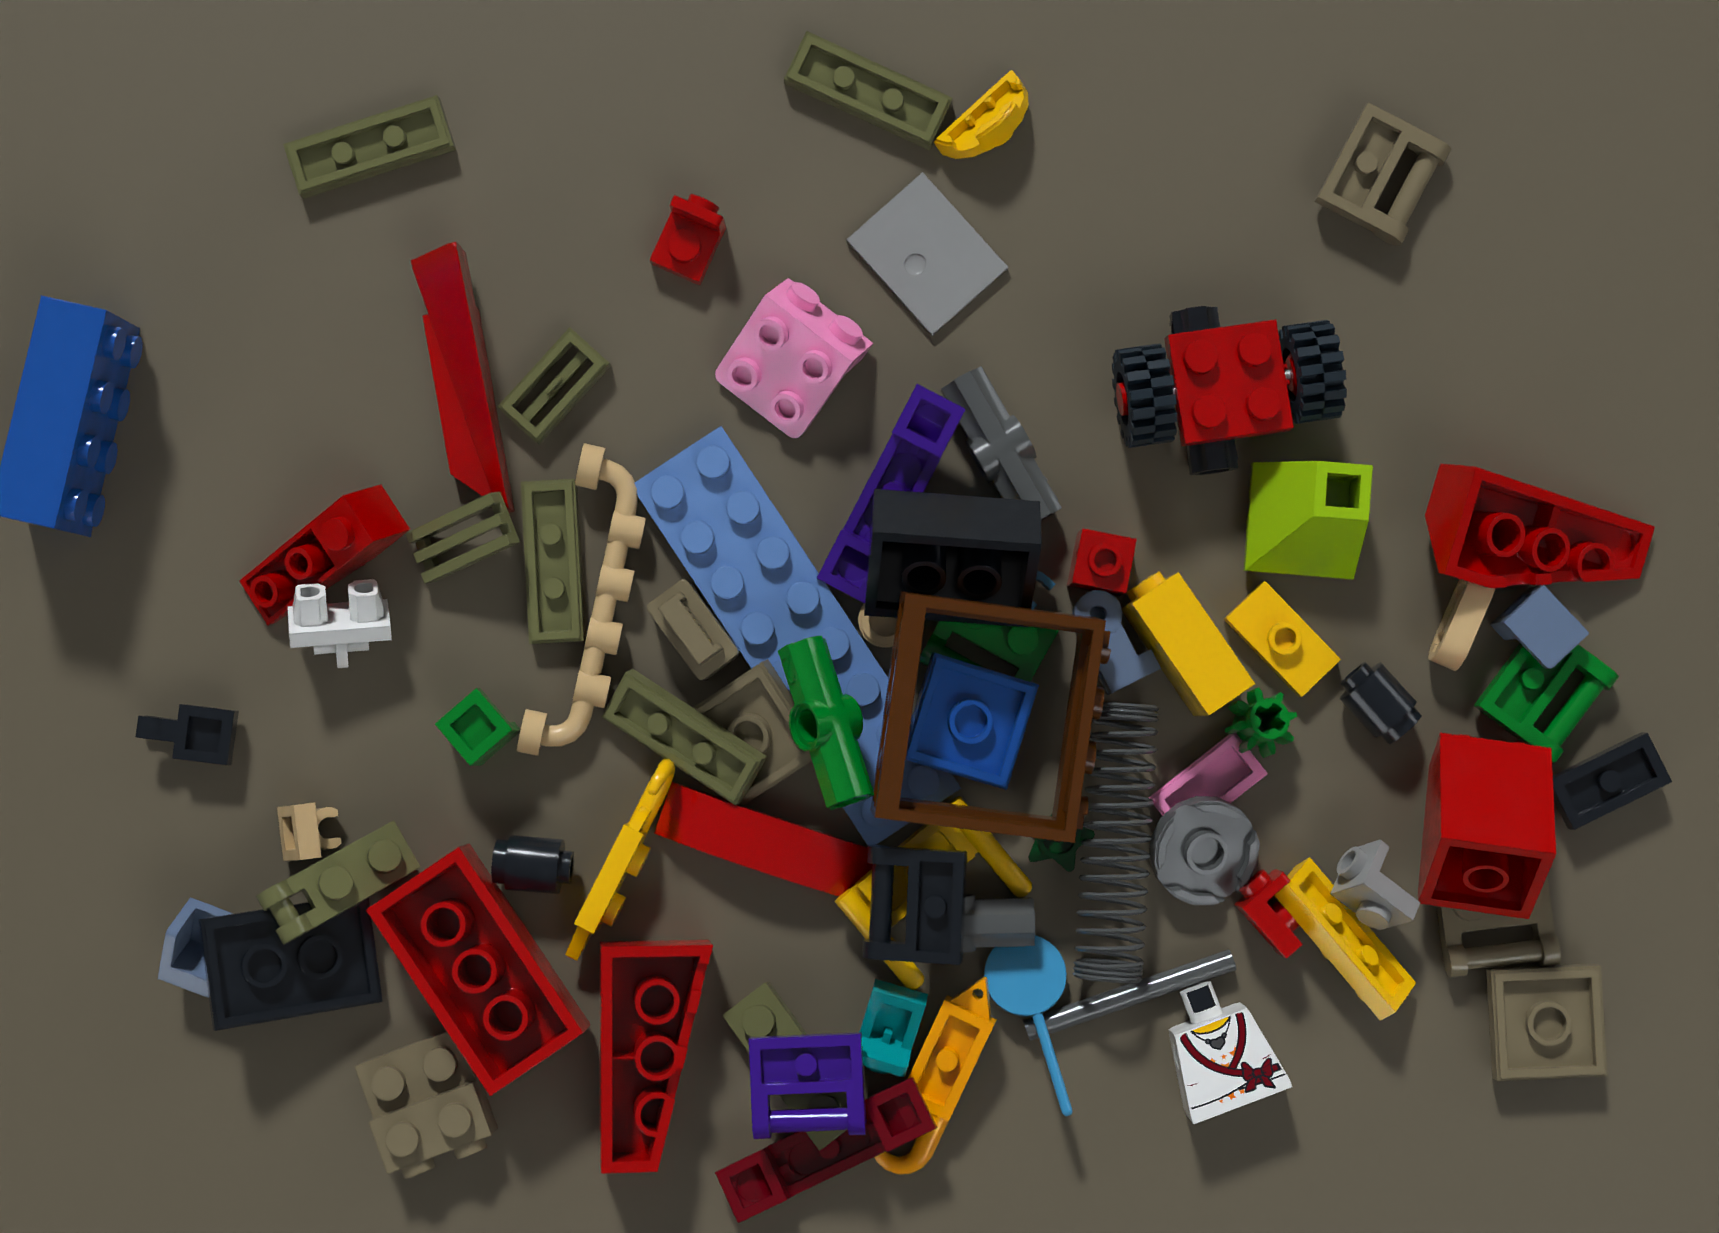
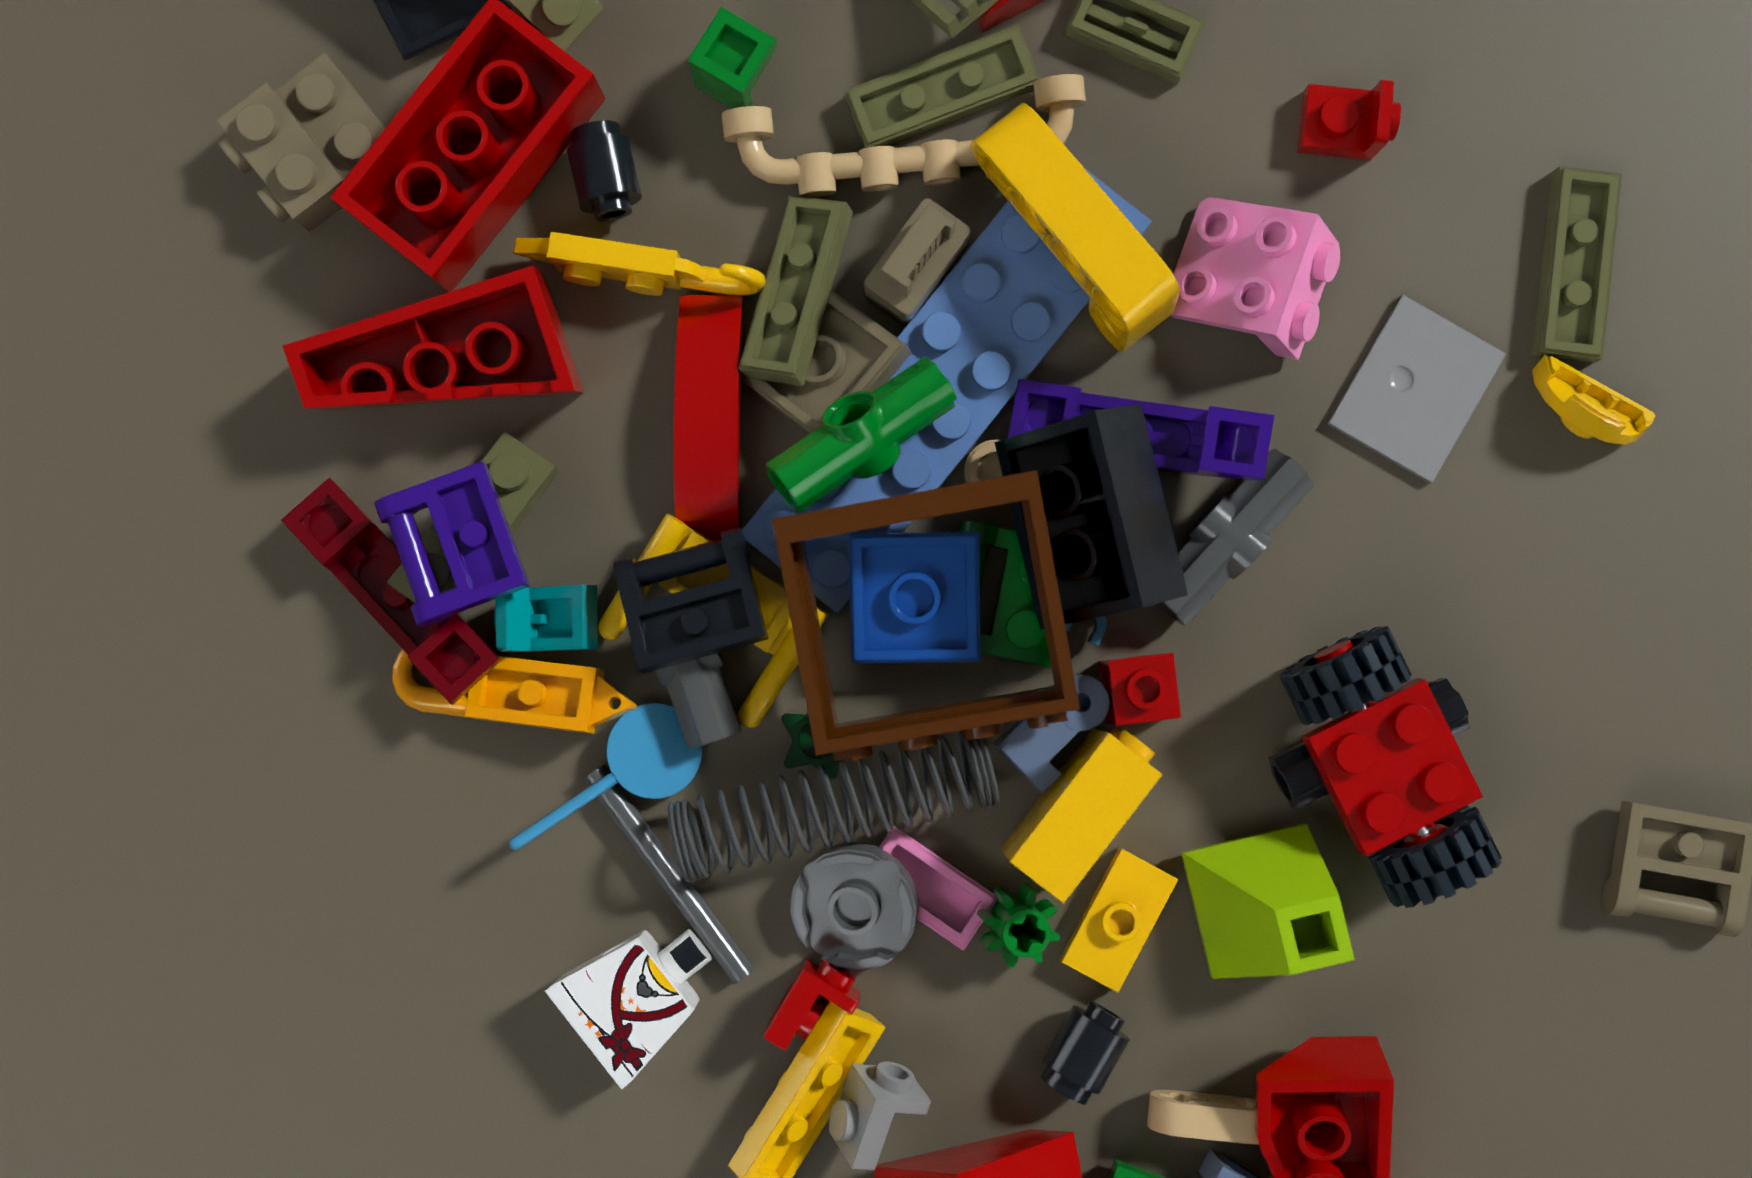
camera: 70 degrees right, 0 degrees up
none -> yellow beam [970,103,1180,352]

